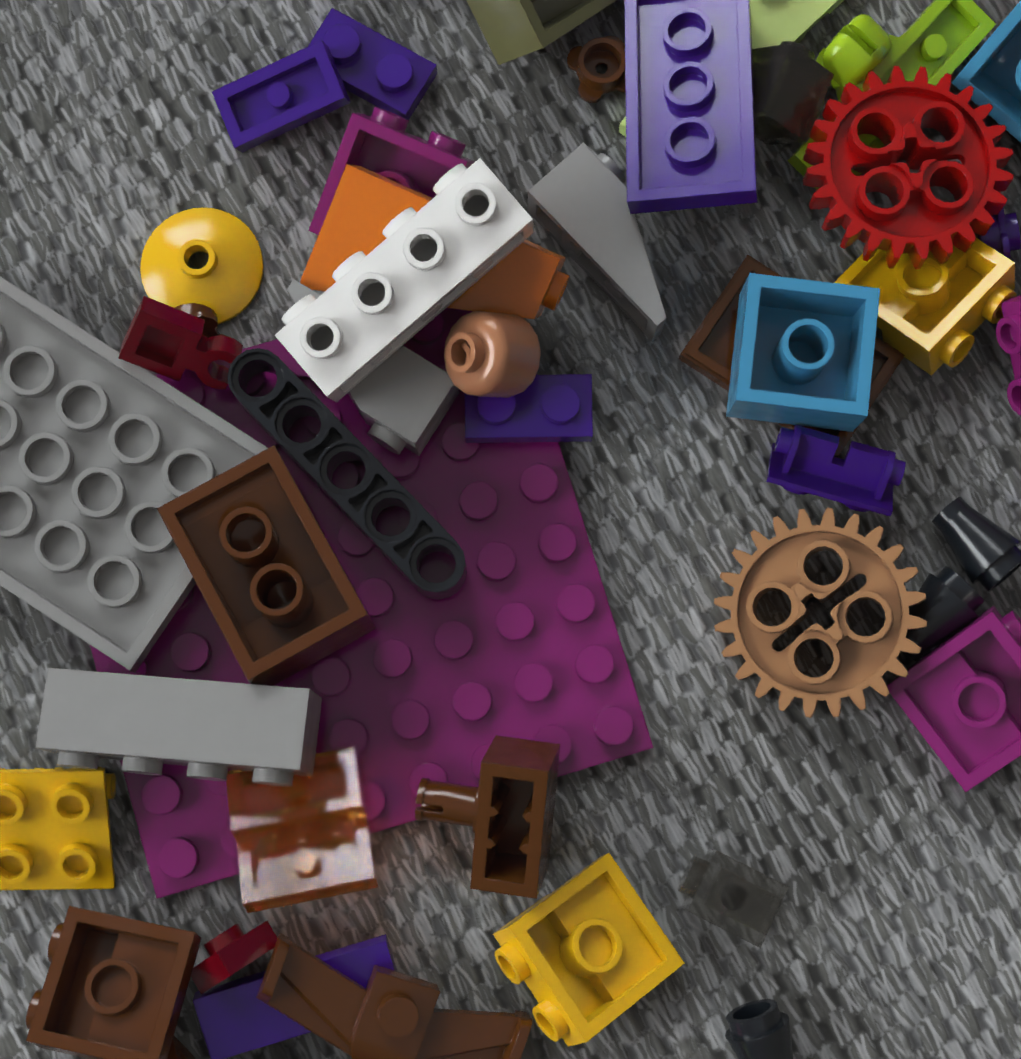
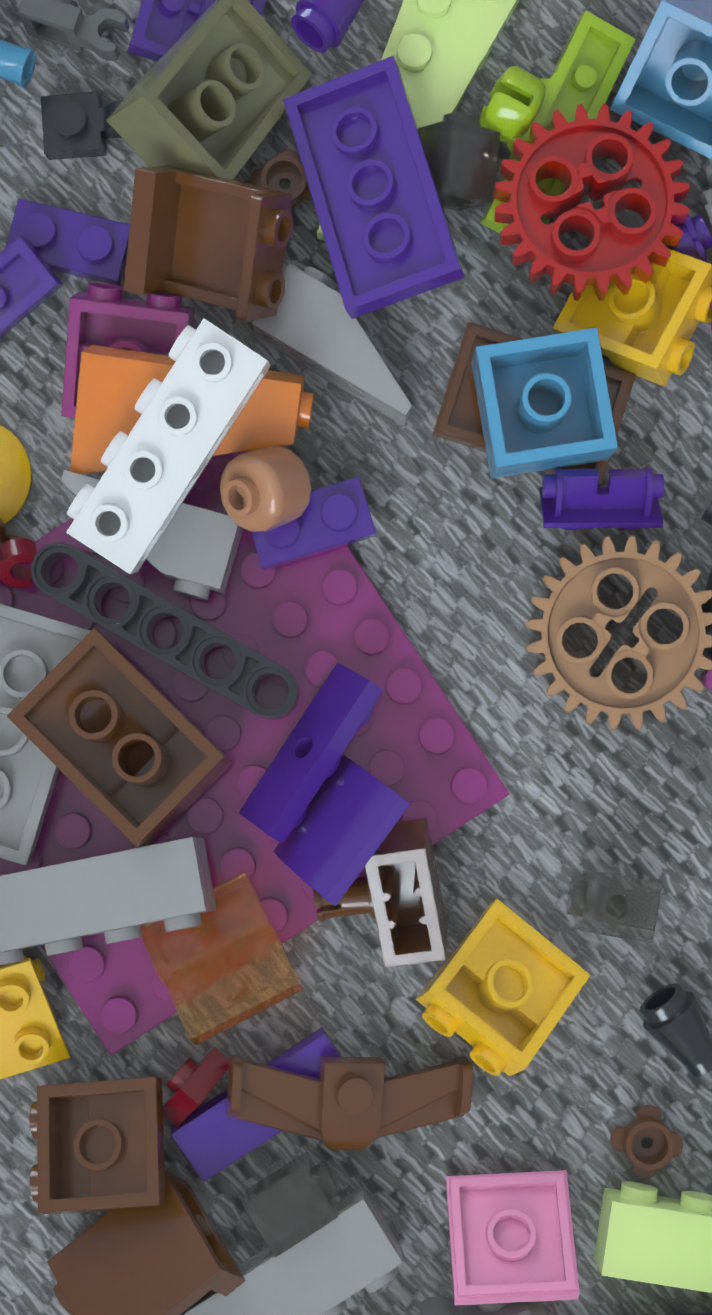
camera: 15 degrees left, 5 degrees up
none -> reddish brown panel [124,165,293,322]
none -> dark purple tile [239,662,383,844]
none -> dark purple slope [273,755,411,906]

